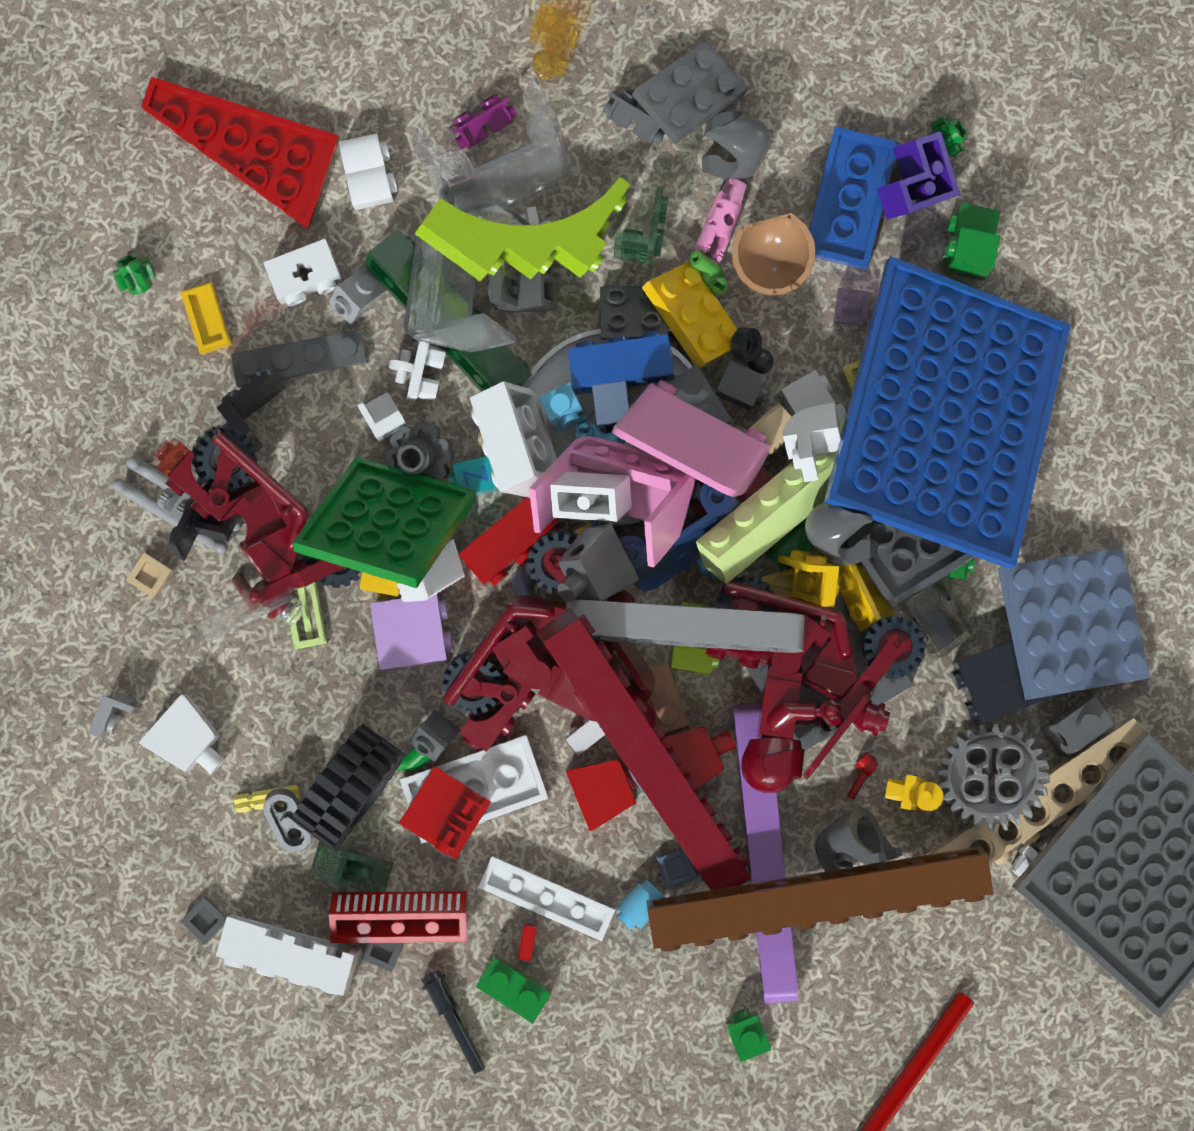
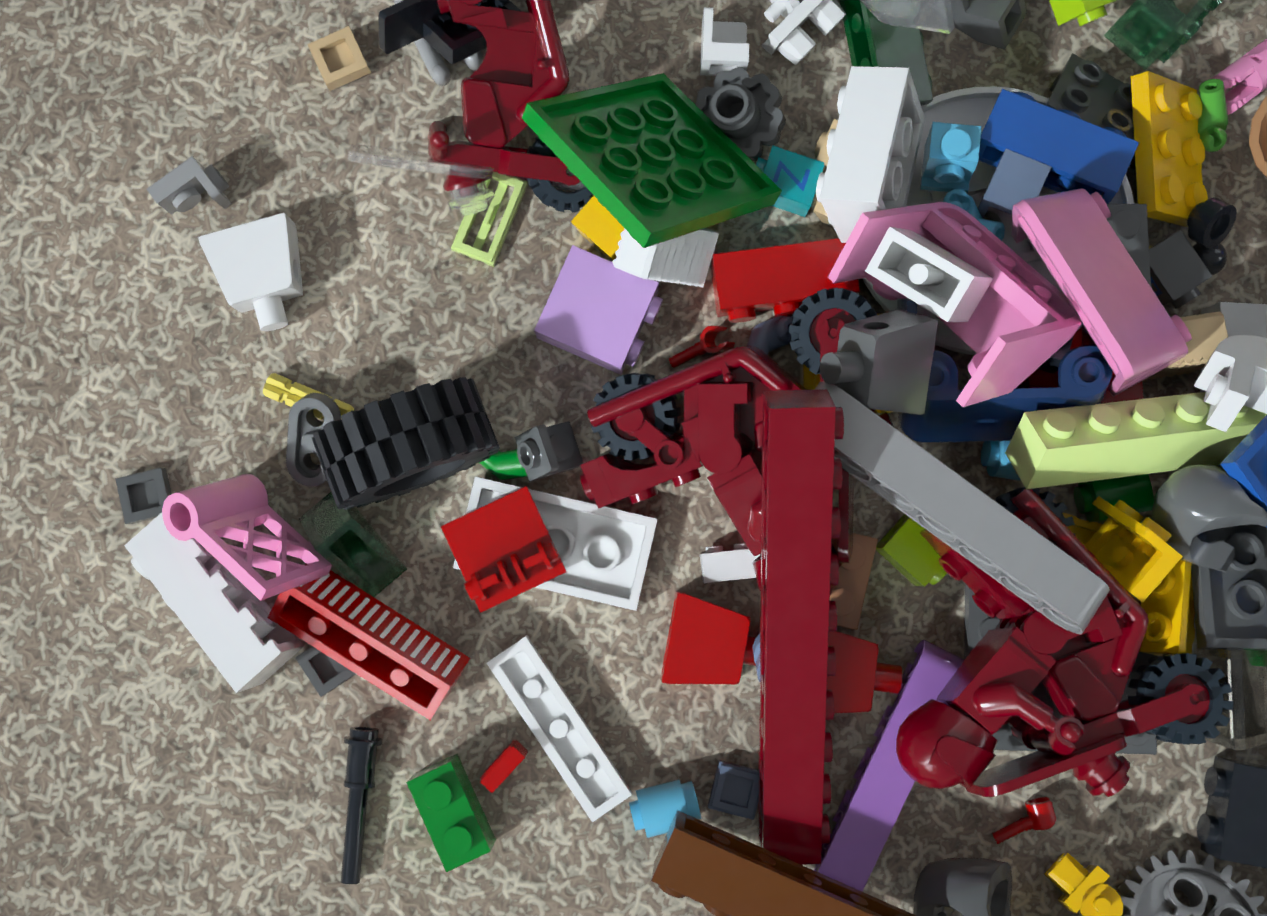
camera: 30 degrees right, 0 degrees up
none -> bright pink piece [162,474,333,601]
none -> red hand [668,325,735,368]

